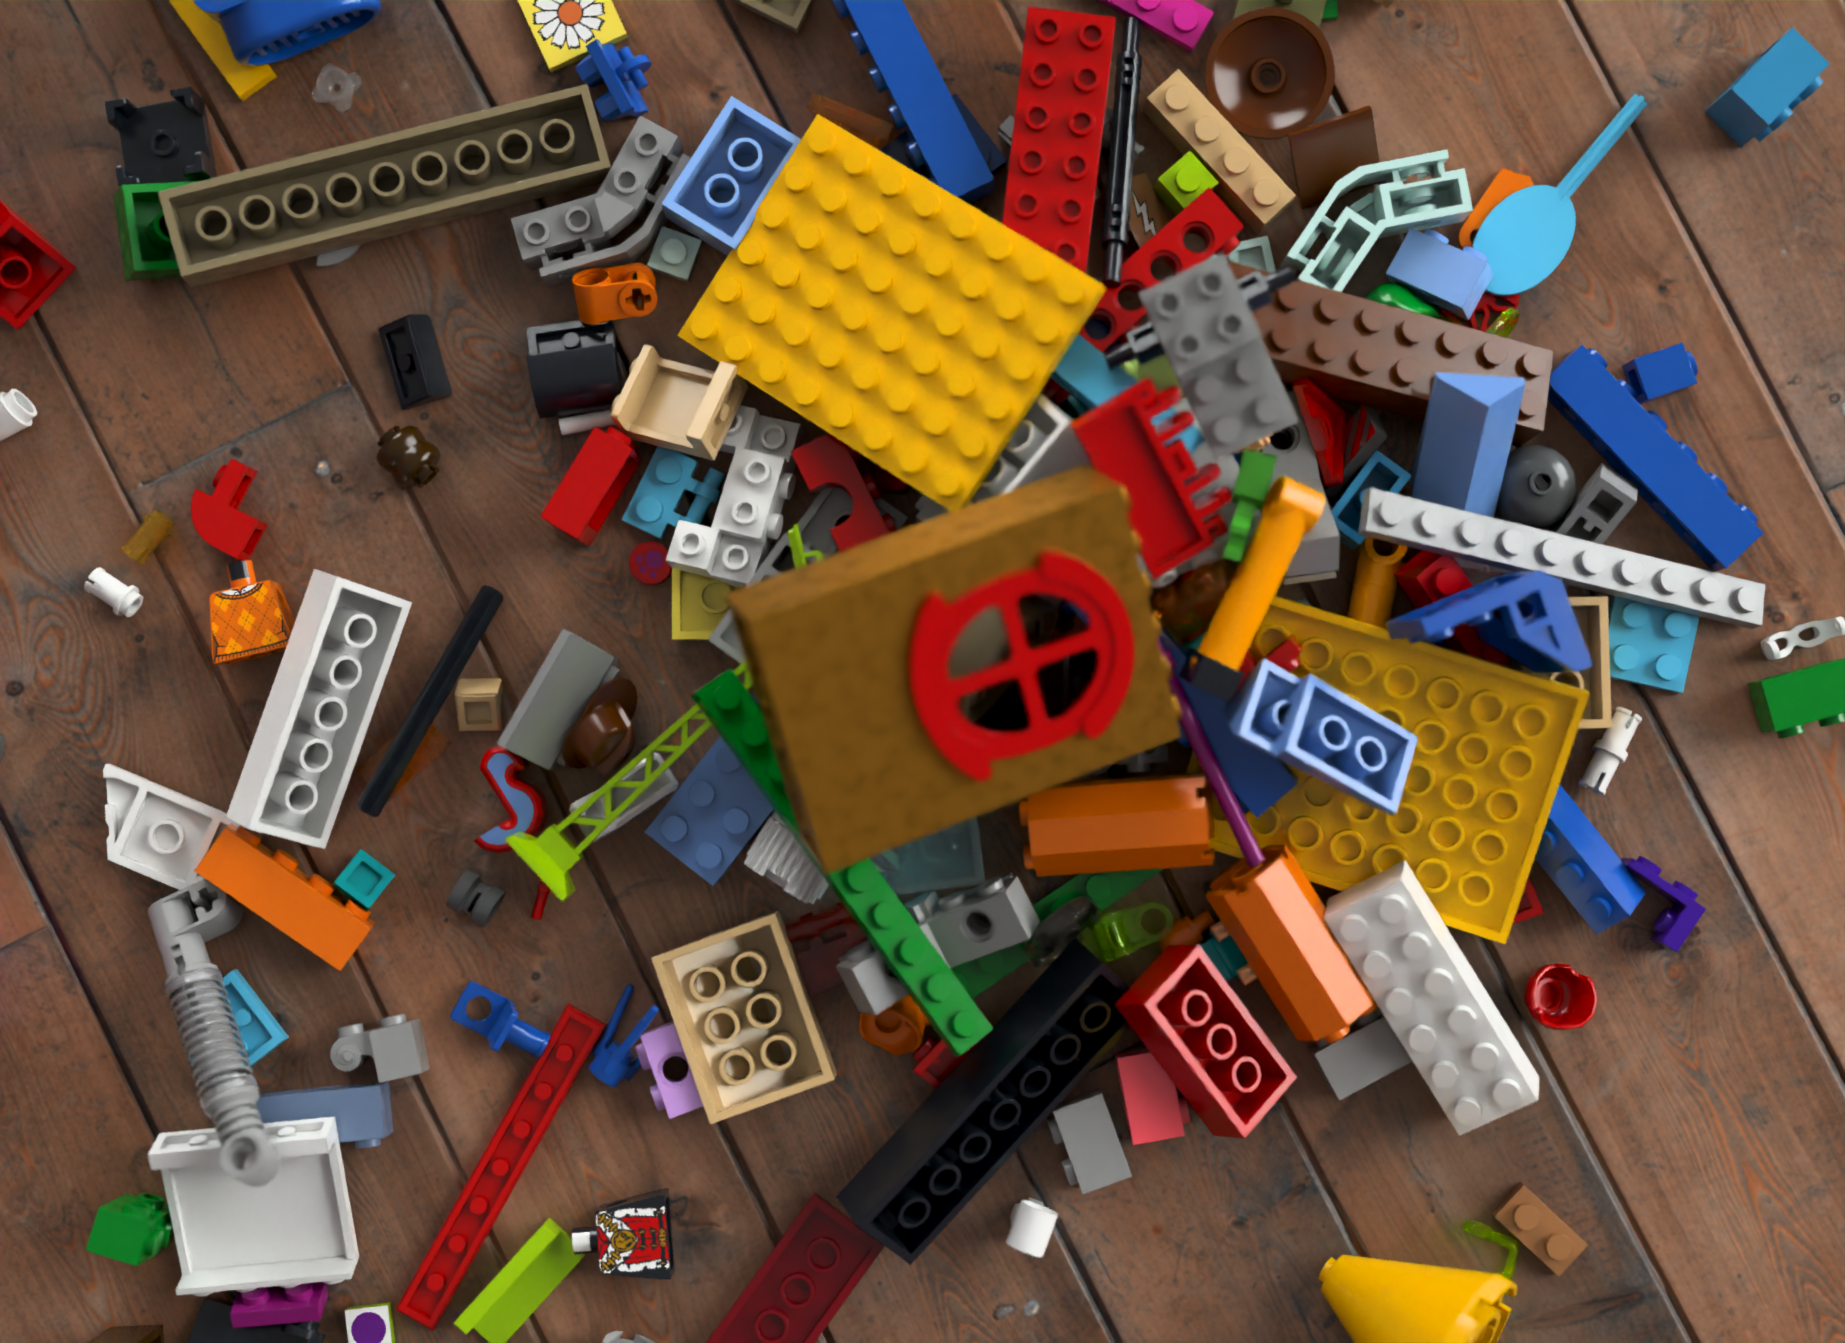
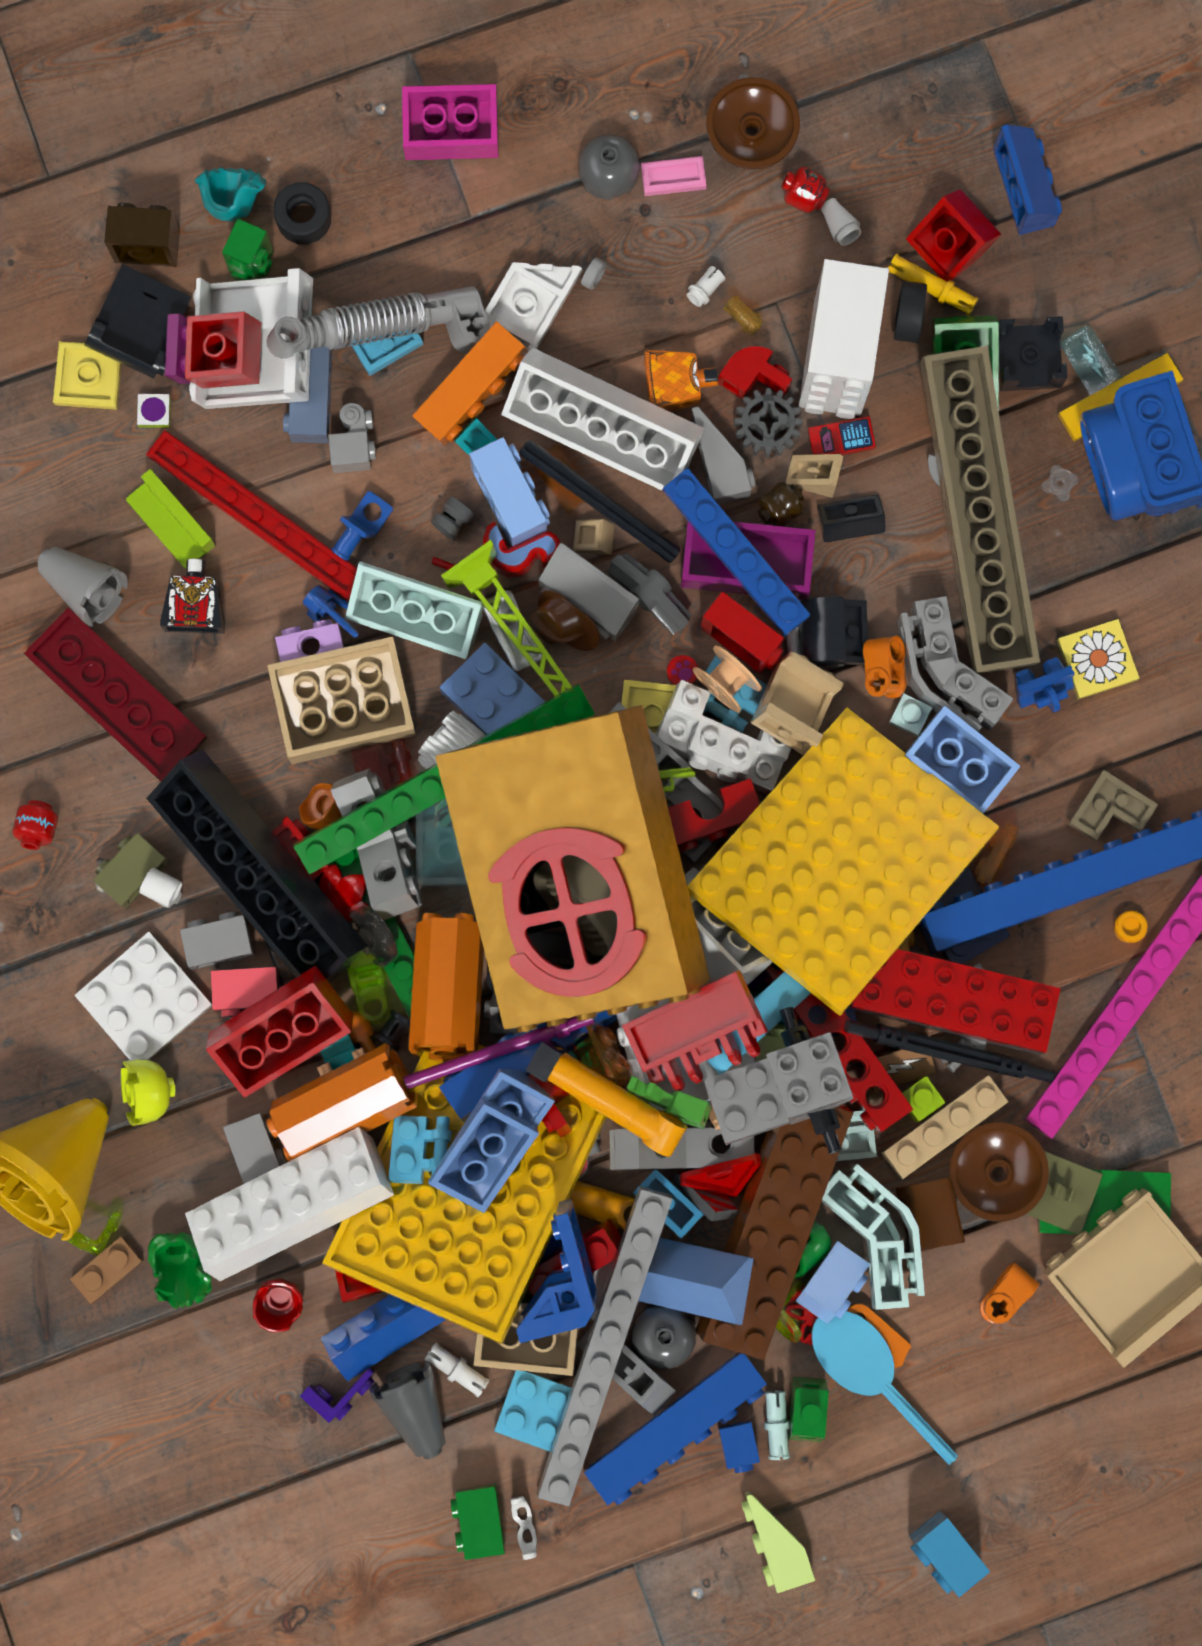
camera: 90 degrees right, 5 degrees down
none -> white plate [75,932,212,1060]
none -> olive brick [93,833,170,909]
none -> neon yellow cylinder [120,1059,175,1126]
none -> green hair [148,1232,212,1309]
none -> red brick [185,311,262,389]
none -> teal hair [195,167,266,222]
none -> black tyre [273,182,331,245]
none -> red plate [319,864,372,924]
none -> light aqua slope [345,561,482,659]
none -> dark grey cone [369,1362,446,1459]
none -> black bush [373,1009,410,1052]
none -> medium azure plate [388,1116,452,1184]
none -> light blue brick [469,437,550,547]
none -> light grey tile [581,257,607,290]
none -> dark grey piece [607,553,692,635]
none -> blue plate [662,468,810,637]
none -> magenta piece [681,522,816,600]
none -> light grey slope [691,407,755,505]
none -> light nougat piece [693,645,762,713]
none -> dark grey gear [734,388,803,458]
none -> yellowish green slope [741,1491,815,1593]
none -> light aqua pin [764,1390,790,1460]
none -> tan slope [786,454,843,497]
none -> green torso [788,1376,829,1443]
none -> white brick [798,259,889,419]
none -> tile [807,416,876,455]
none -> yellow pin [888,254,979,316]
none -> black tyre [894,281,927,343]
none -> orange piece [979,1261,1040,1324]
none -> clear light blue slope [1060,326,1122,395]

